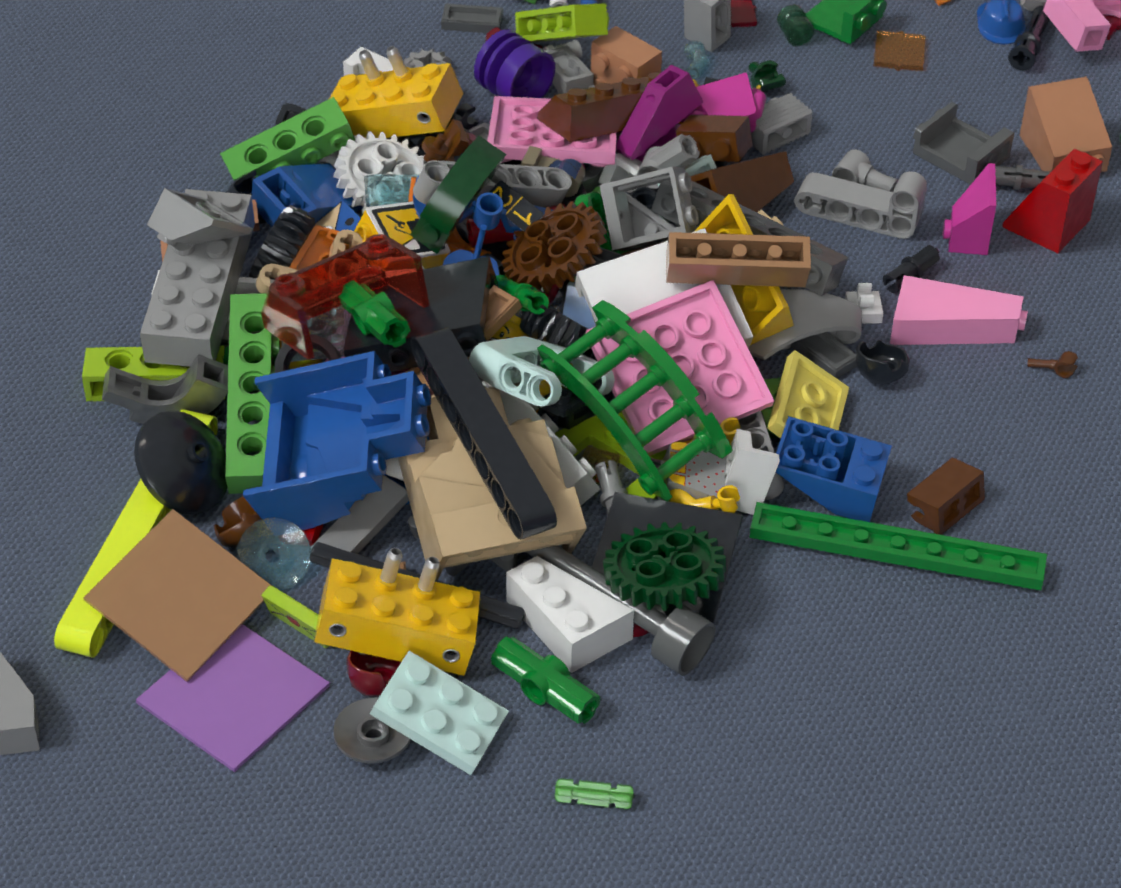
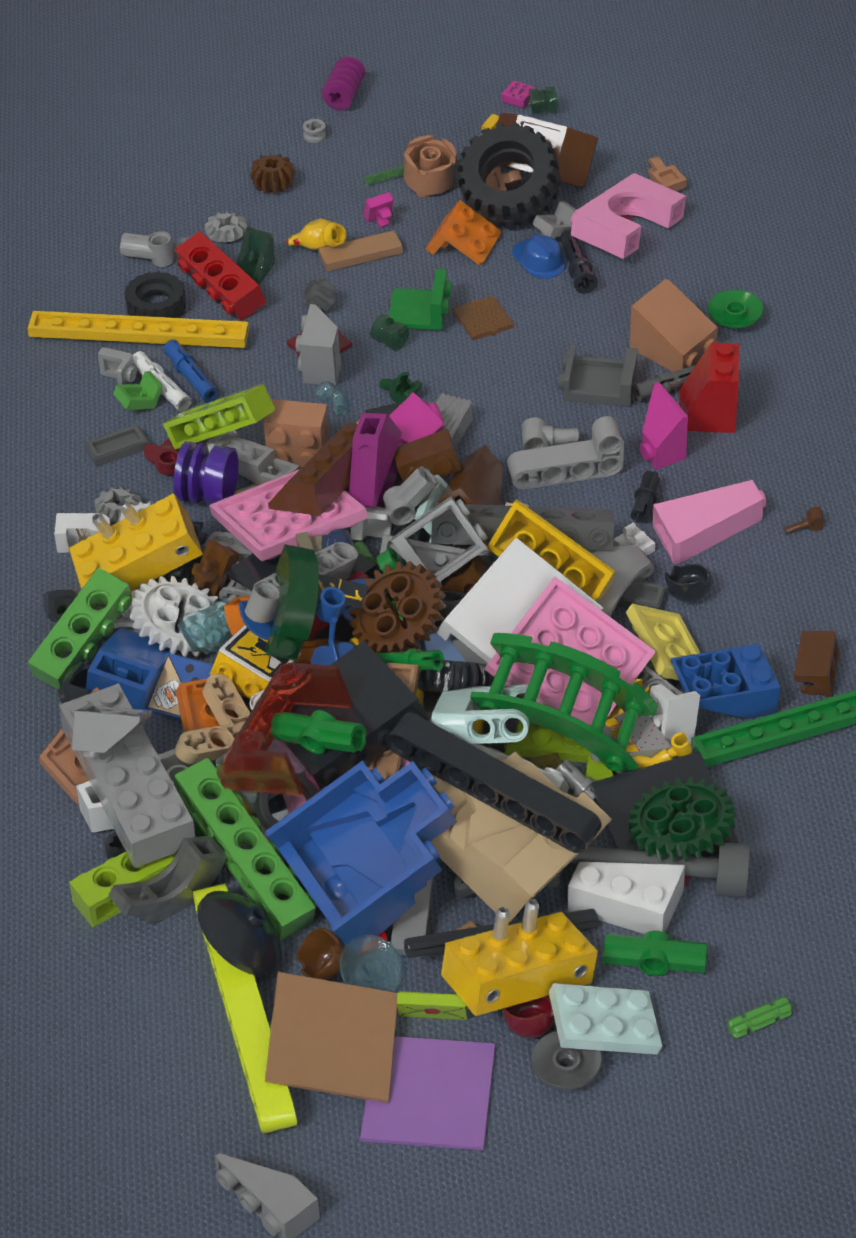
camera: 30 degrees left, 0 degrees up
black gear [249,205,315,280] -> none
medium nougat brick [666,232,811,287] -> none

